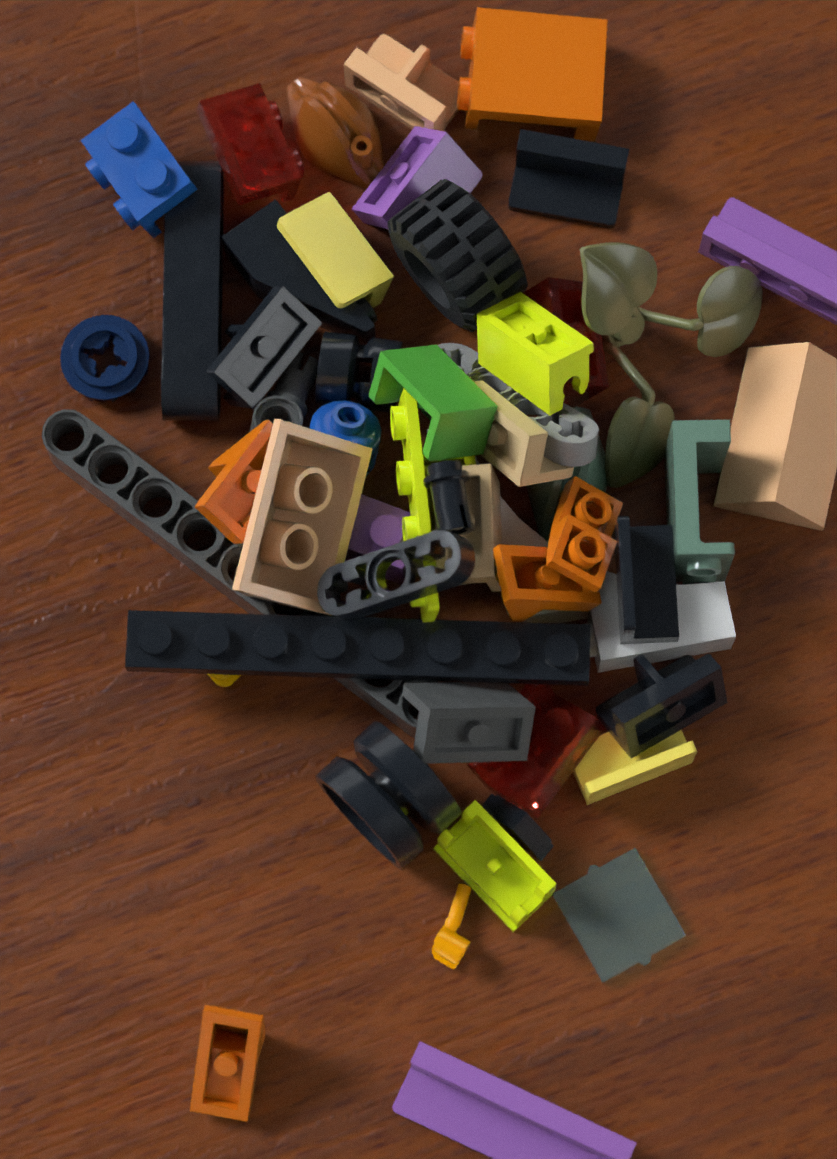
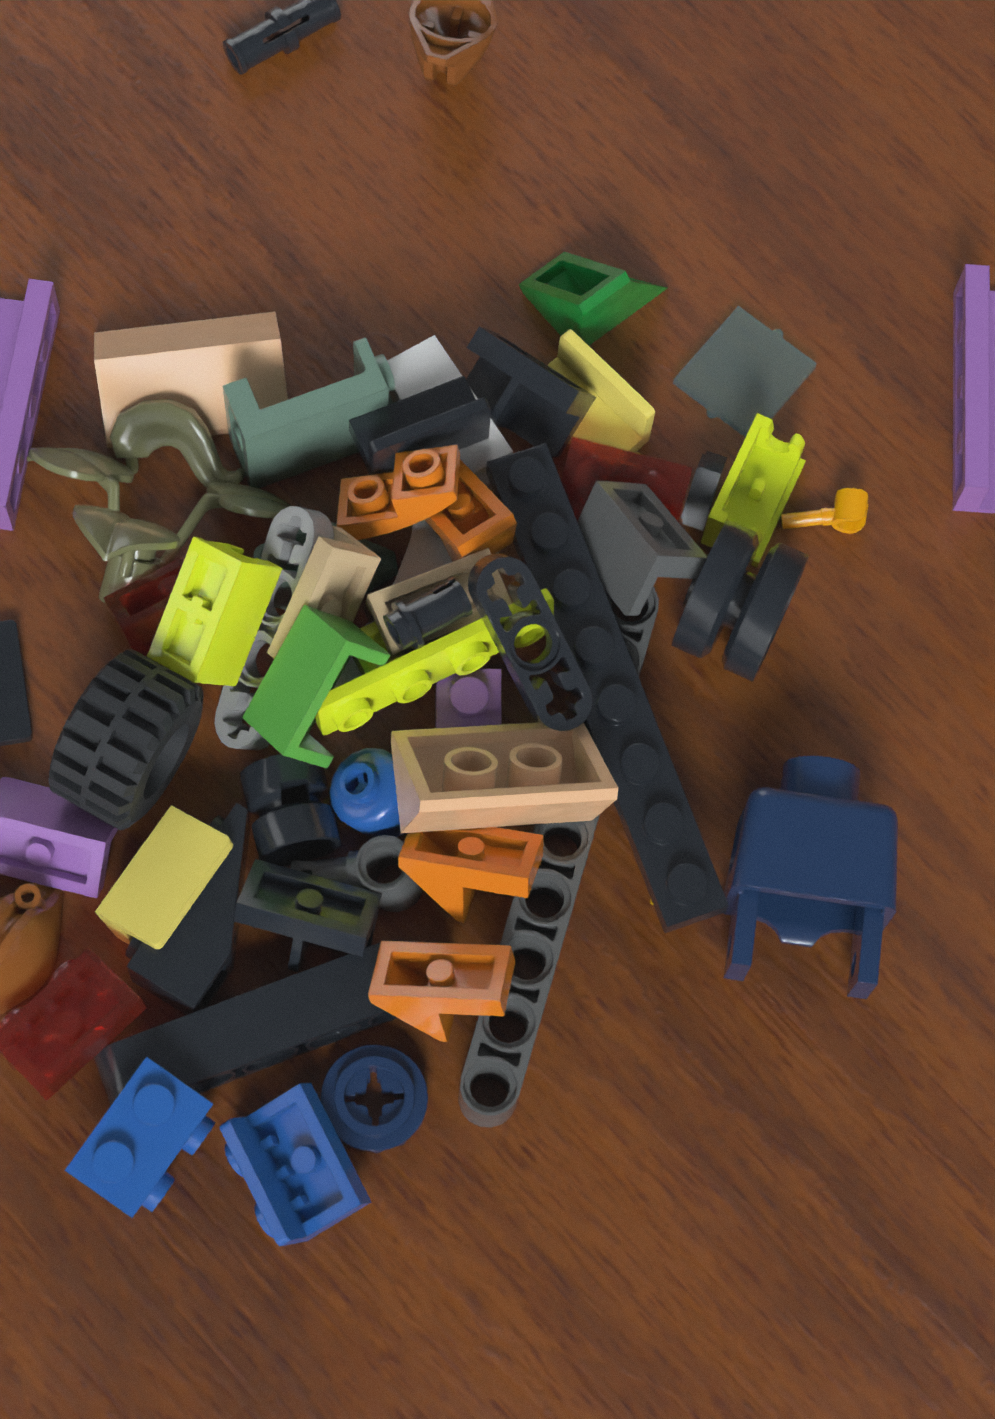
camera: 120 degrees left, 5 degrees down
none -> olive piece [110,399,246,487]
none -> blue bracket [220,1083,371,1246]
none -> orange slope [368,941,515,1042]
none -> green slope [518,251,668,346]
none -> dark blue piece [723,756,898,999]

